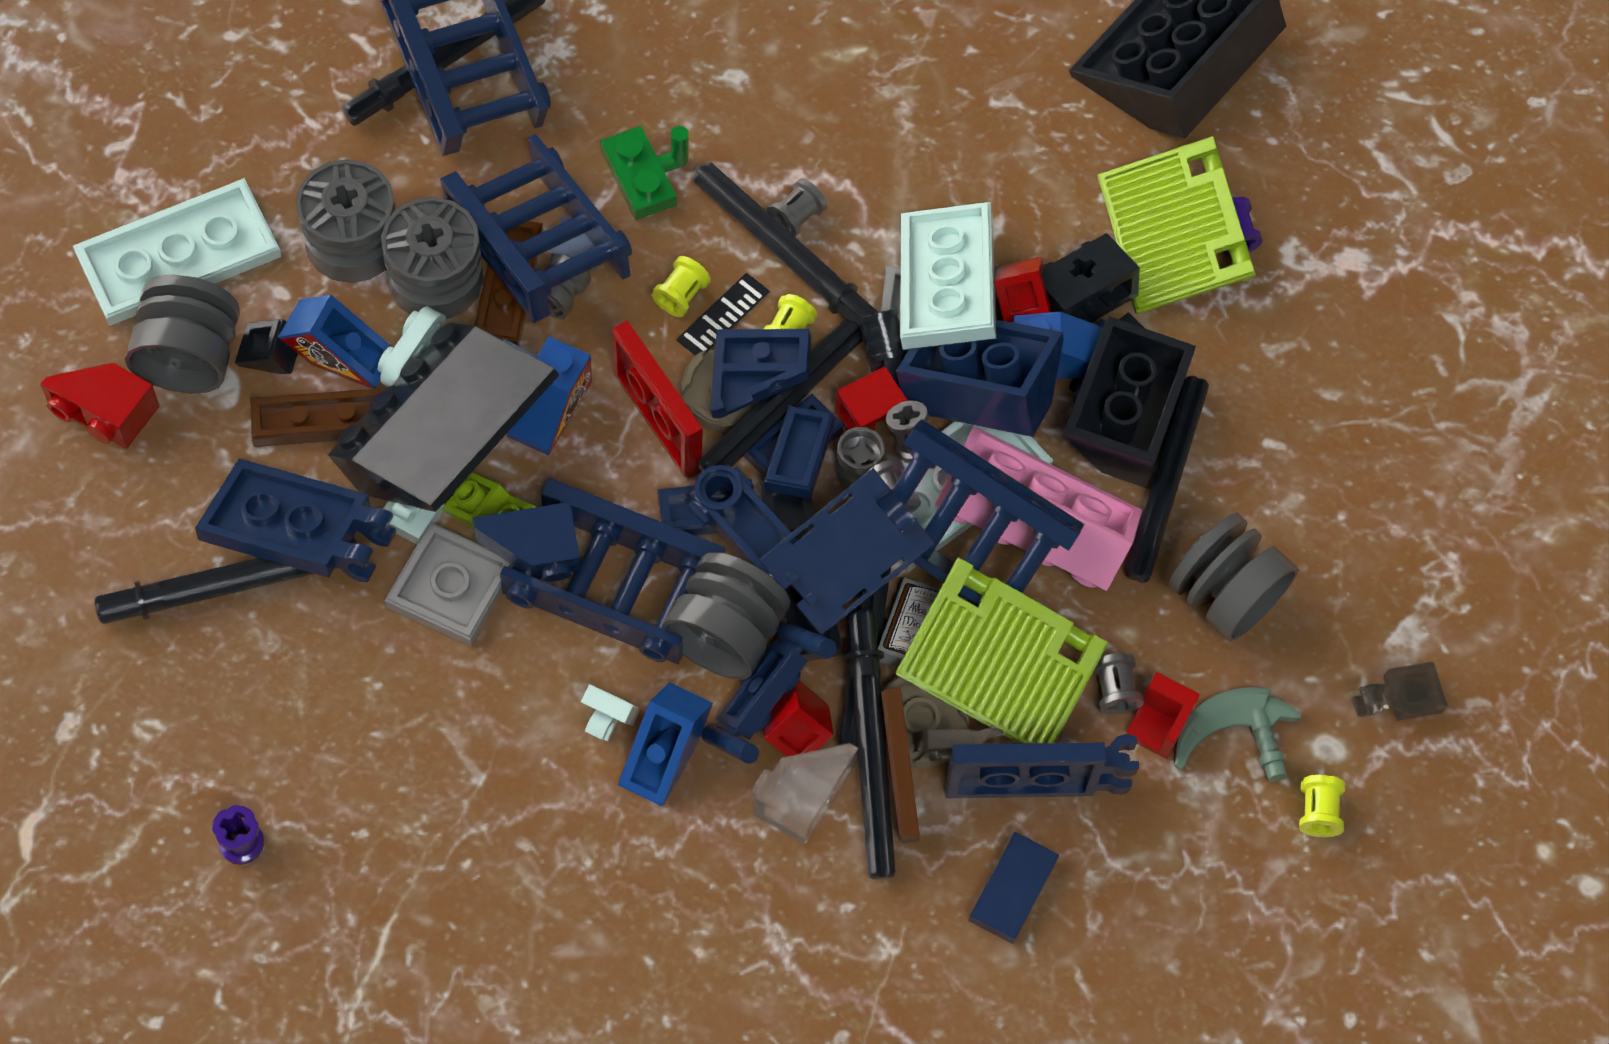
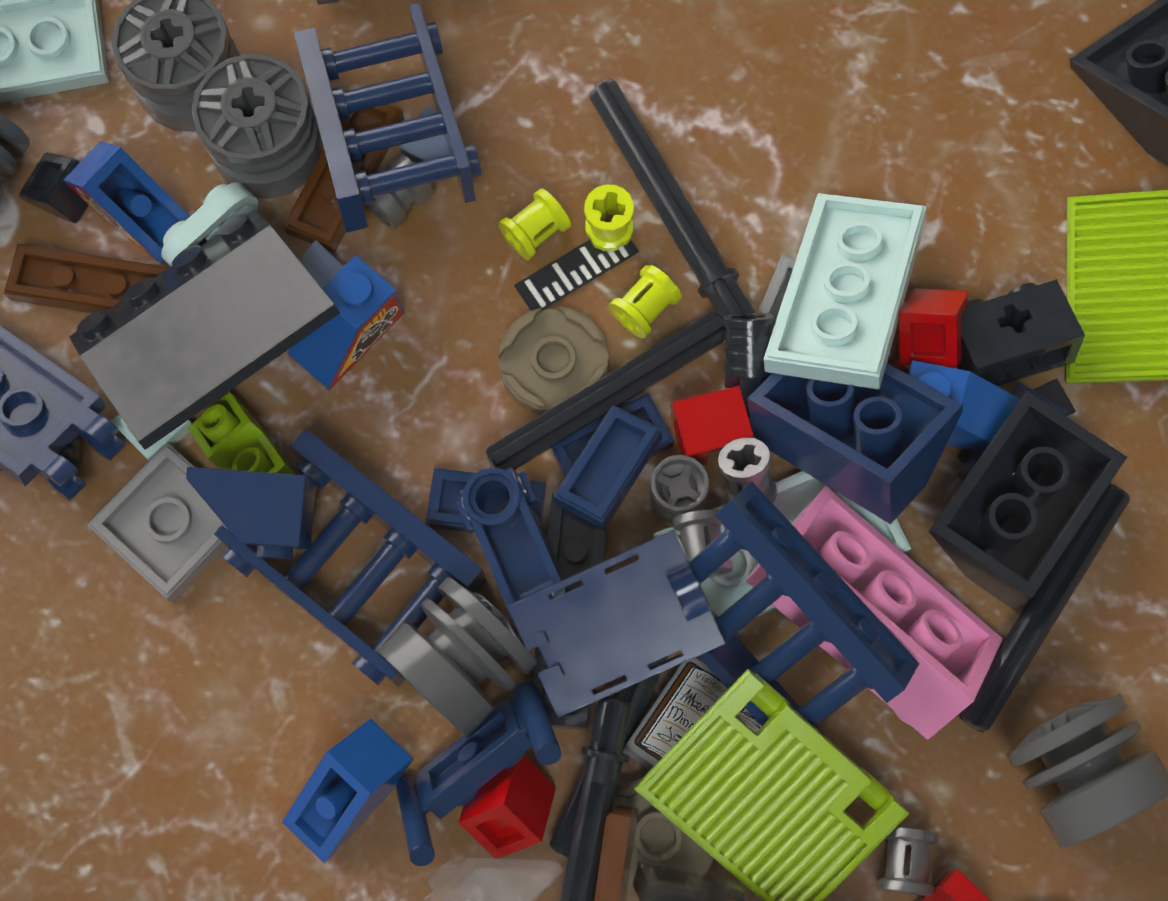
camera: 25 degrees right, 10 degrees up
light aqua tile [581,684,642,741] -> none
green plate [600,126,689,221] -> none
red tile [612,320,703,479] -> none
dark blue wing [710,329,812,419] -> none
flat silver bush [767,178,827,237] -> none
none -> neon yellow bush [584,184,634,251]

